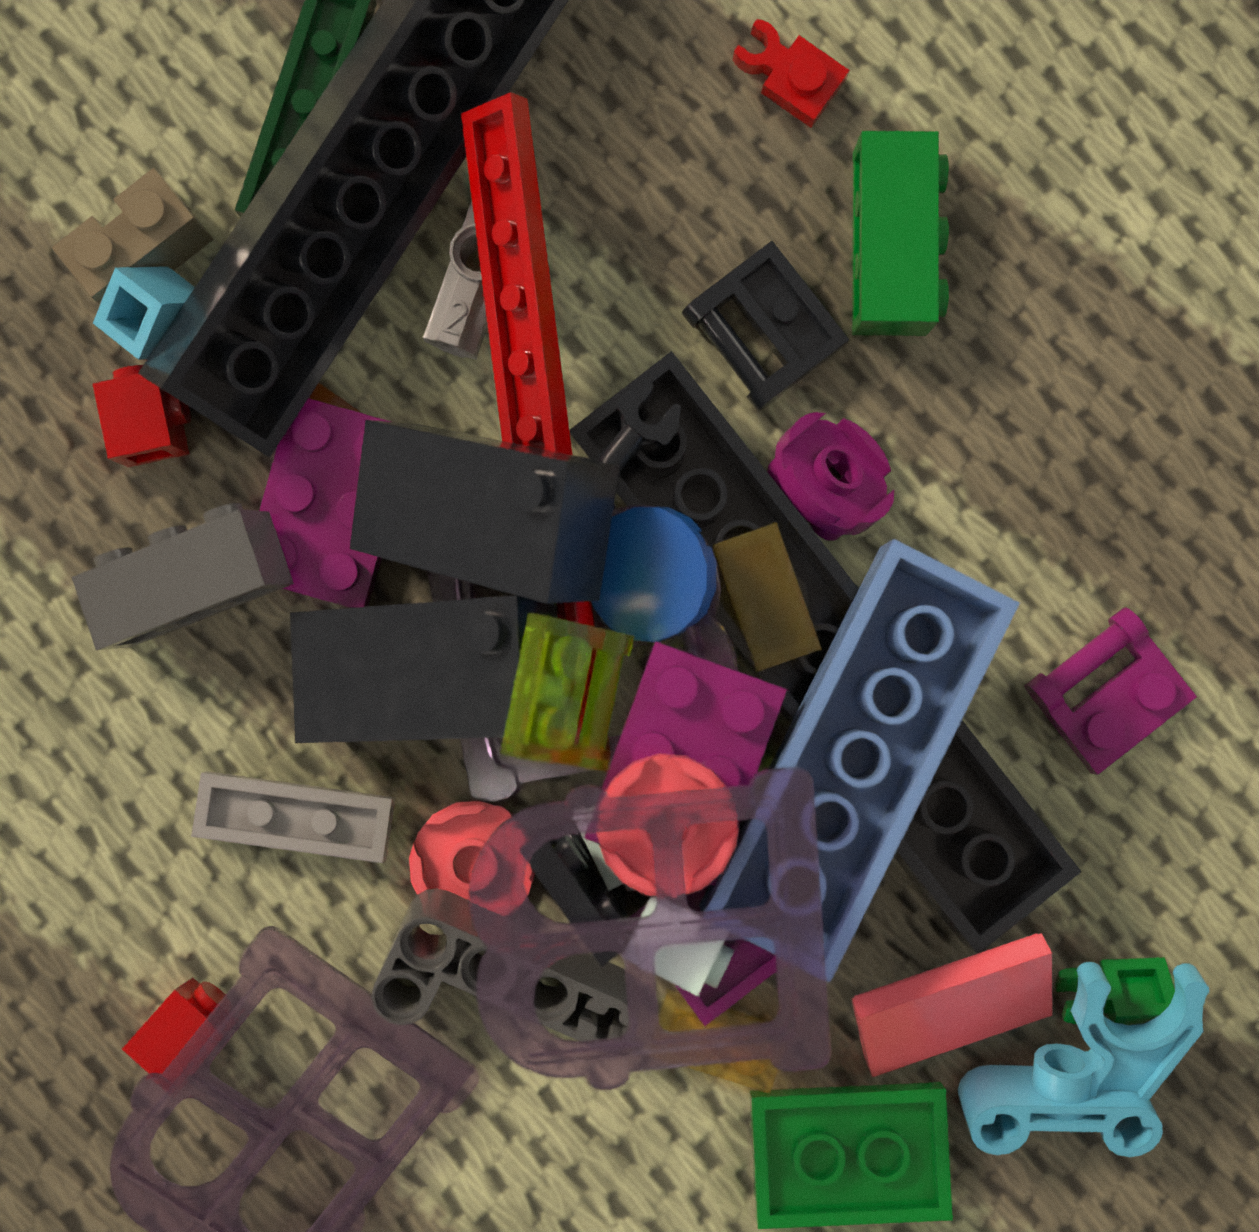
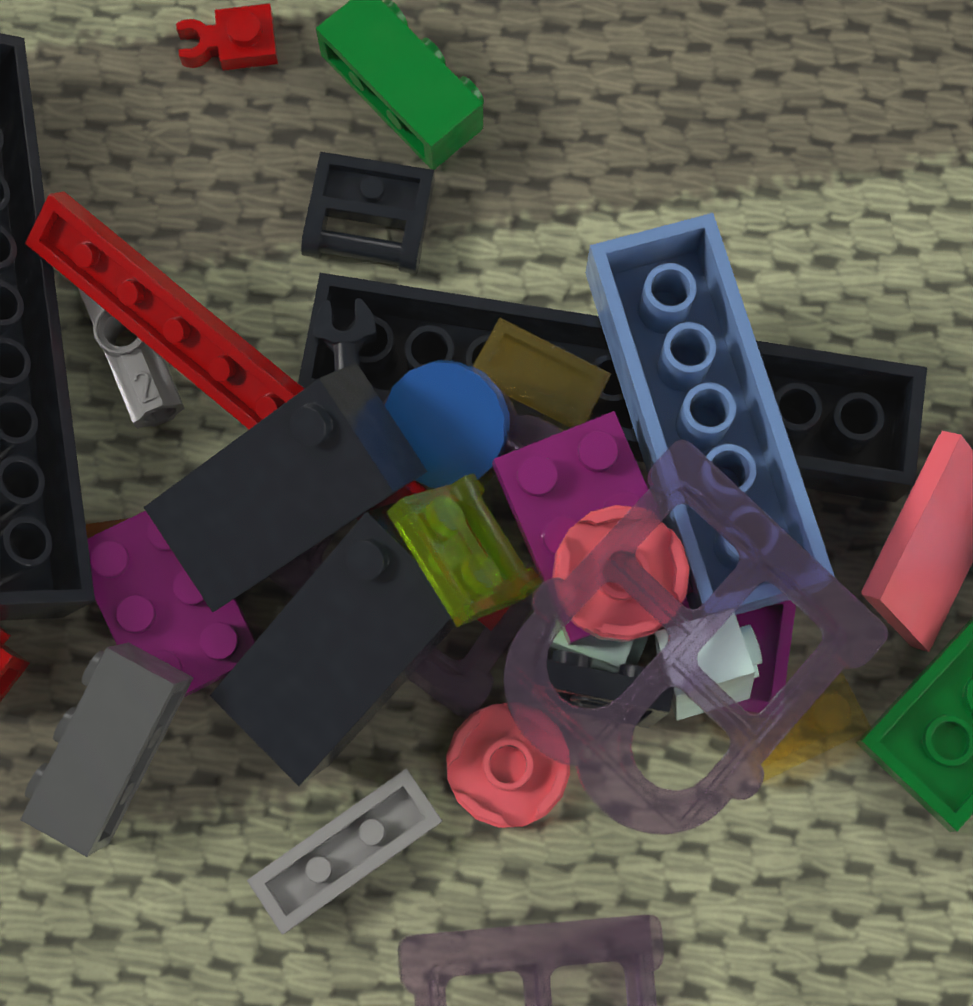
camera: 40 degrees left, 10 degrees down
dark grey beam [371,888,640,1051] -> none
magenta plate [767,412,894,541] -> none
magenta plate [1024,607,1197,775] -> none

